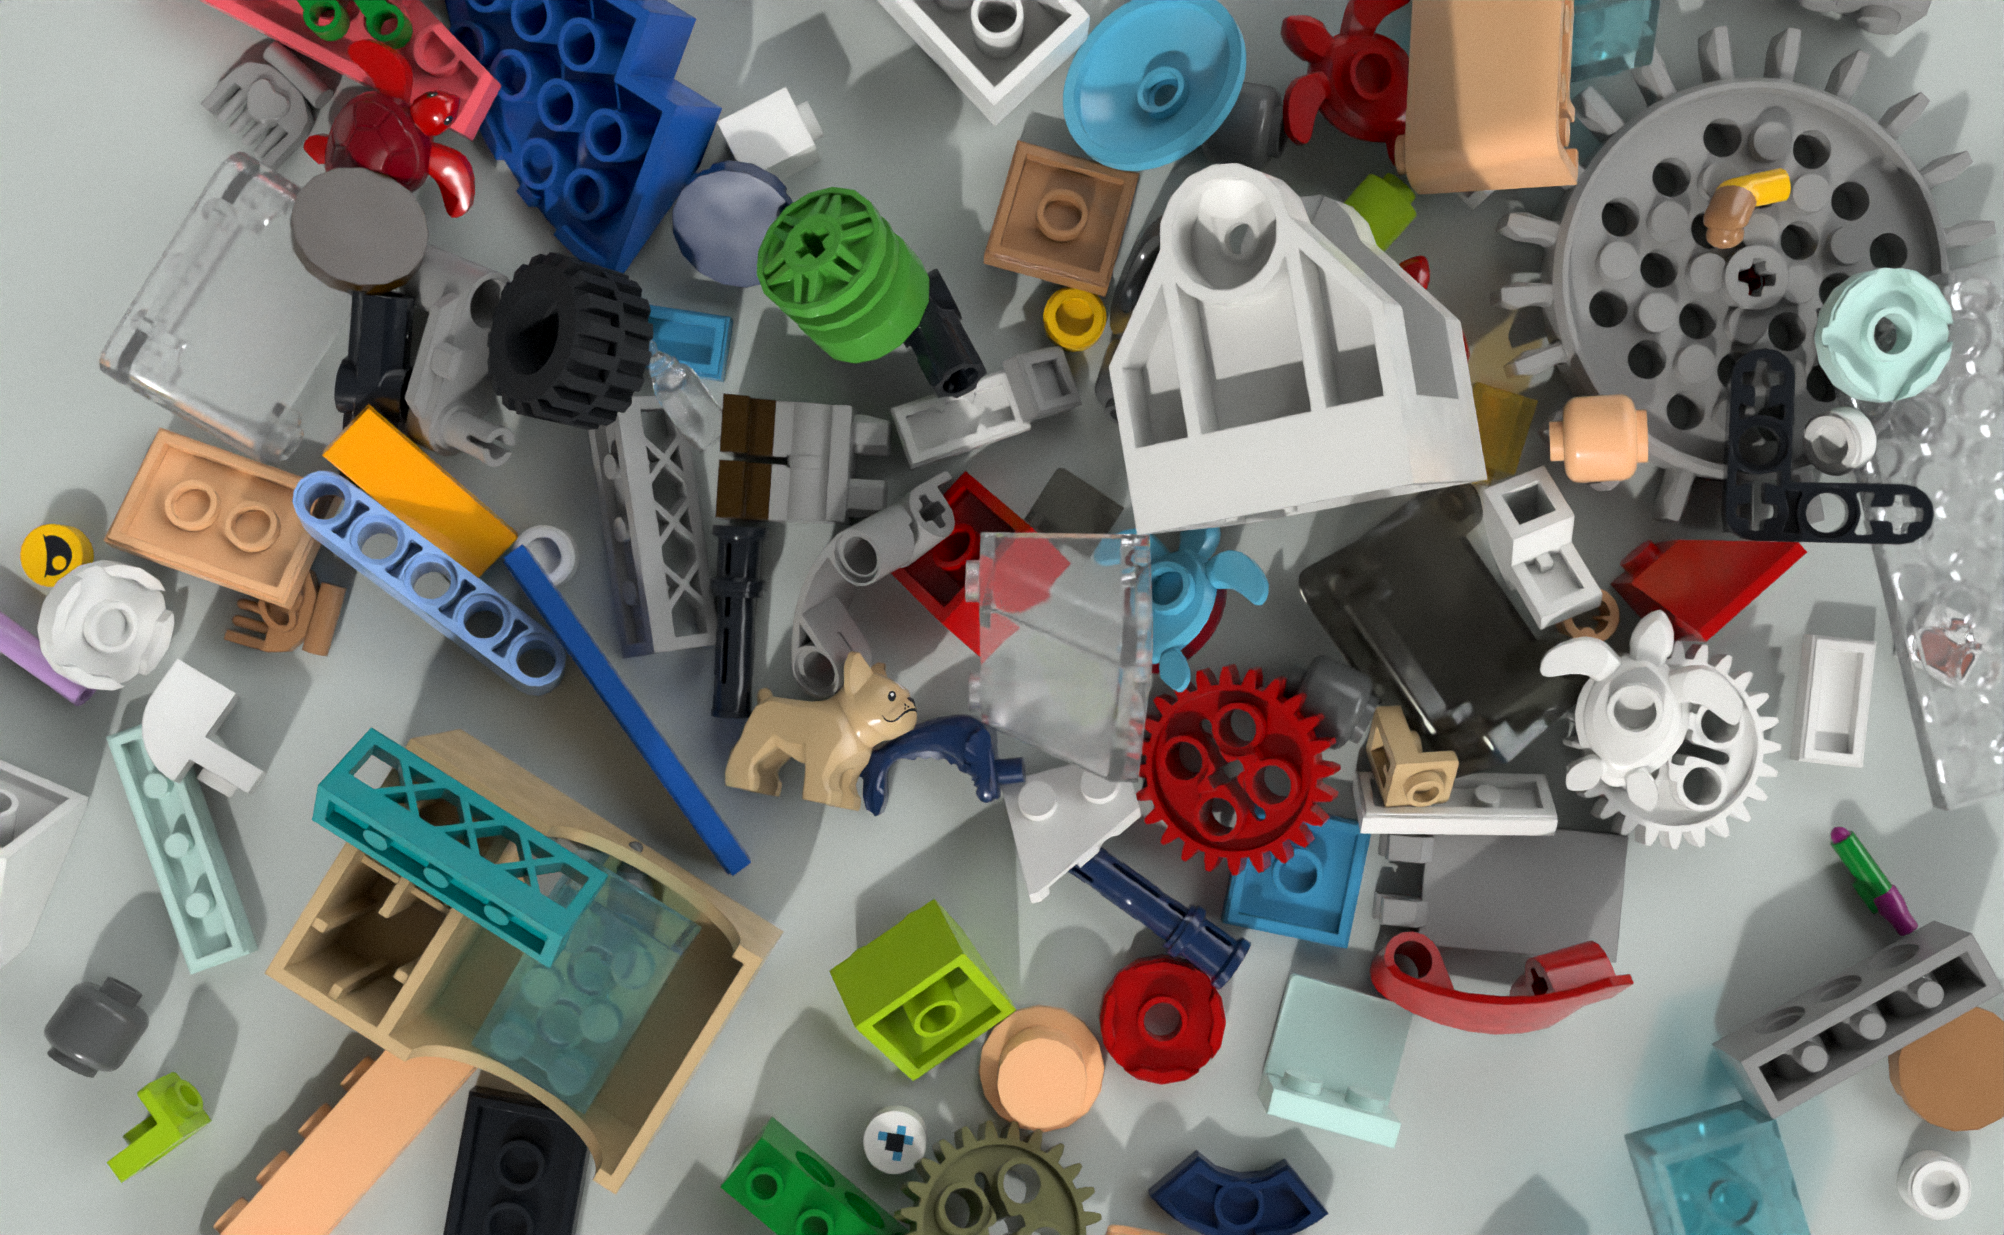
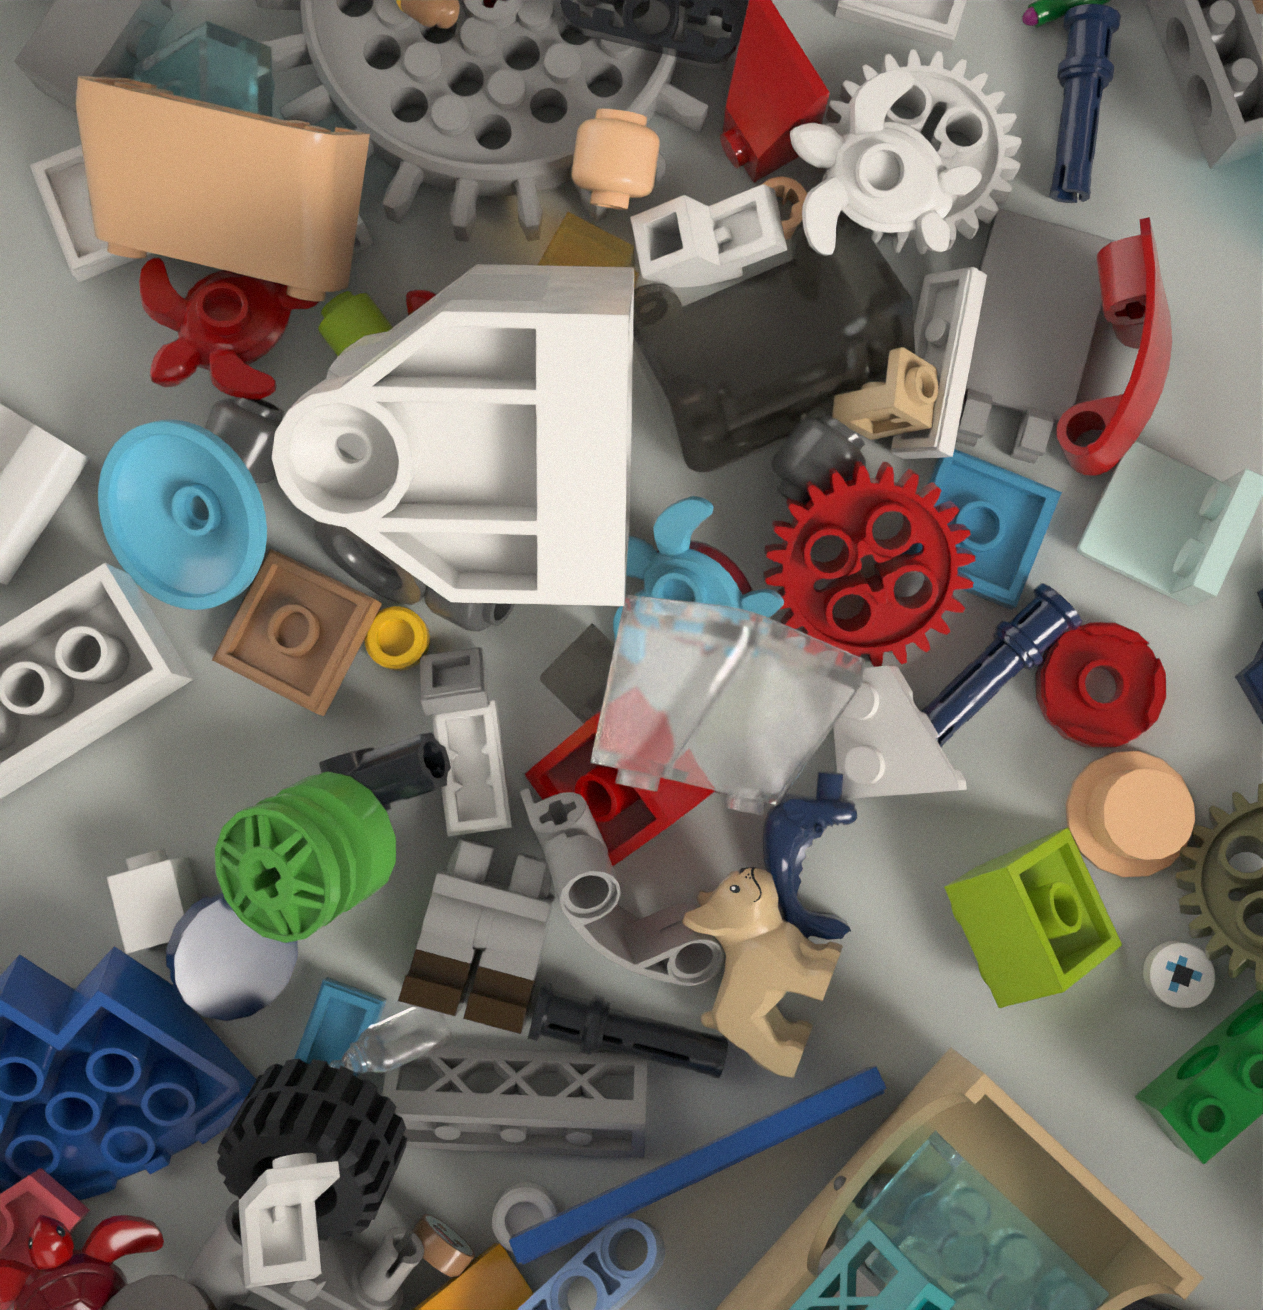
camera: 75 degrees left, 5 degrees down
none -> white bracket [238,1153,340,1288]
none -> medium nougat tile [409,1213,475,1277]
none -> dark blue pin [1049,4,1121,203]

